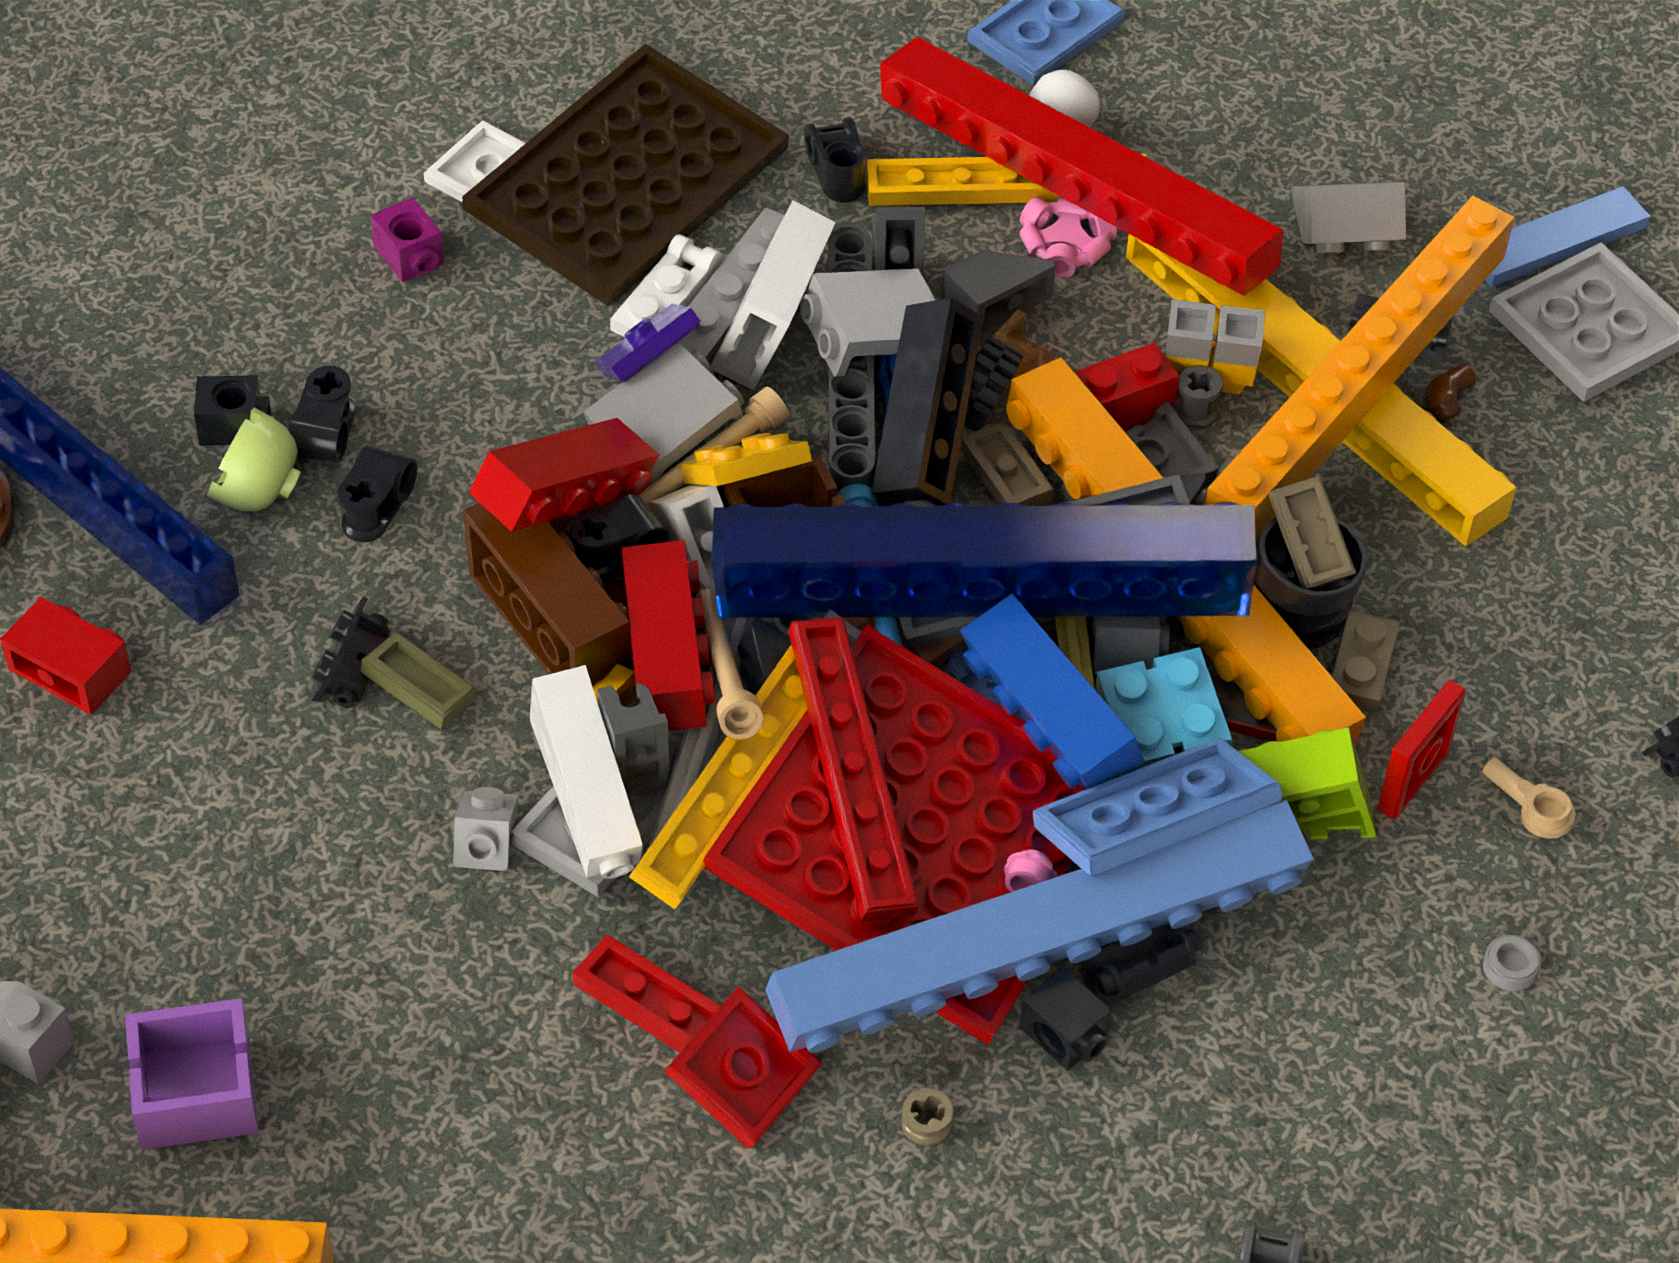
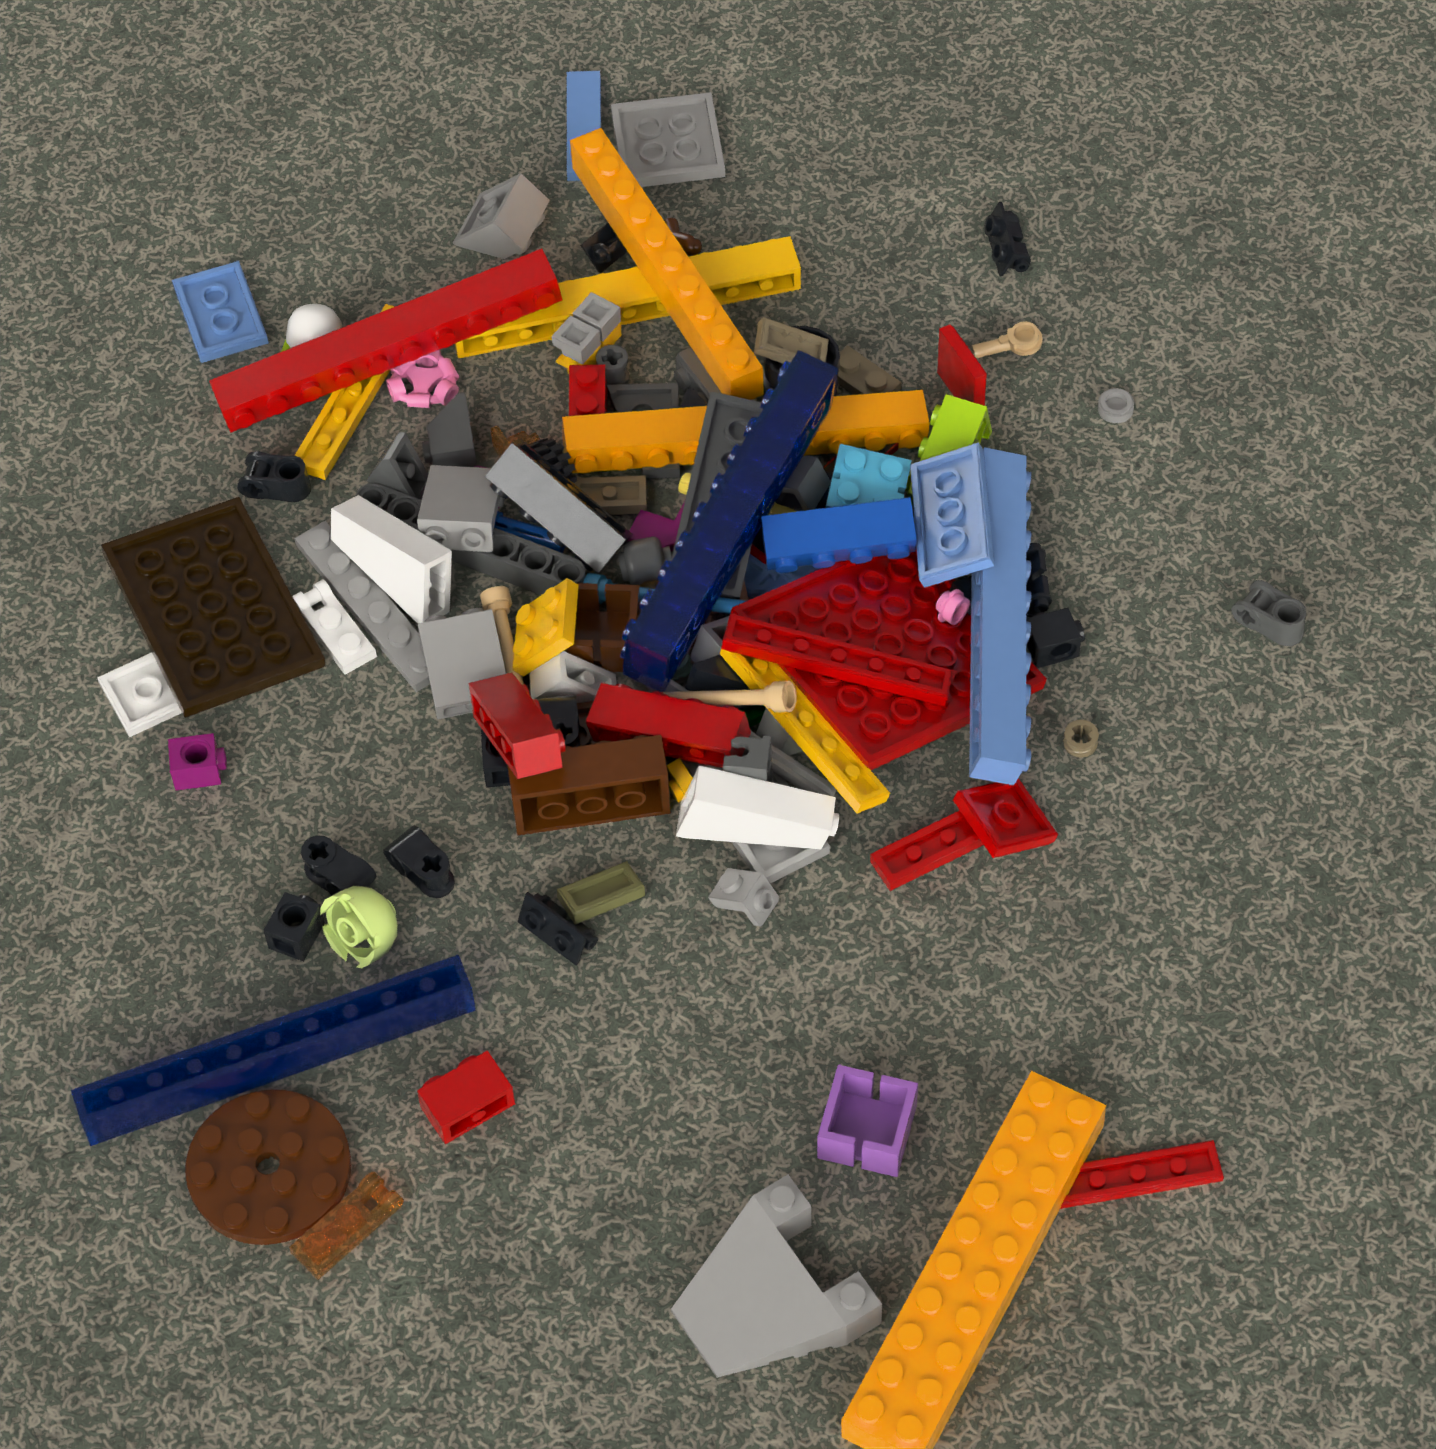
camera: 60 degrees left, 5 degrees up
dark purple plate [595,304,701,382] -> none

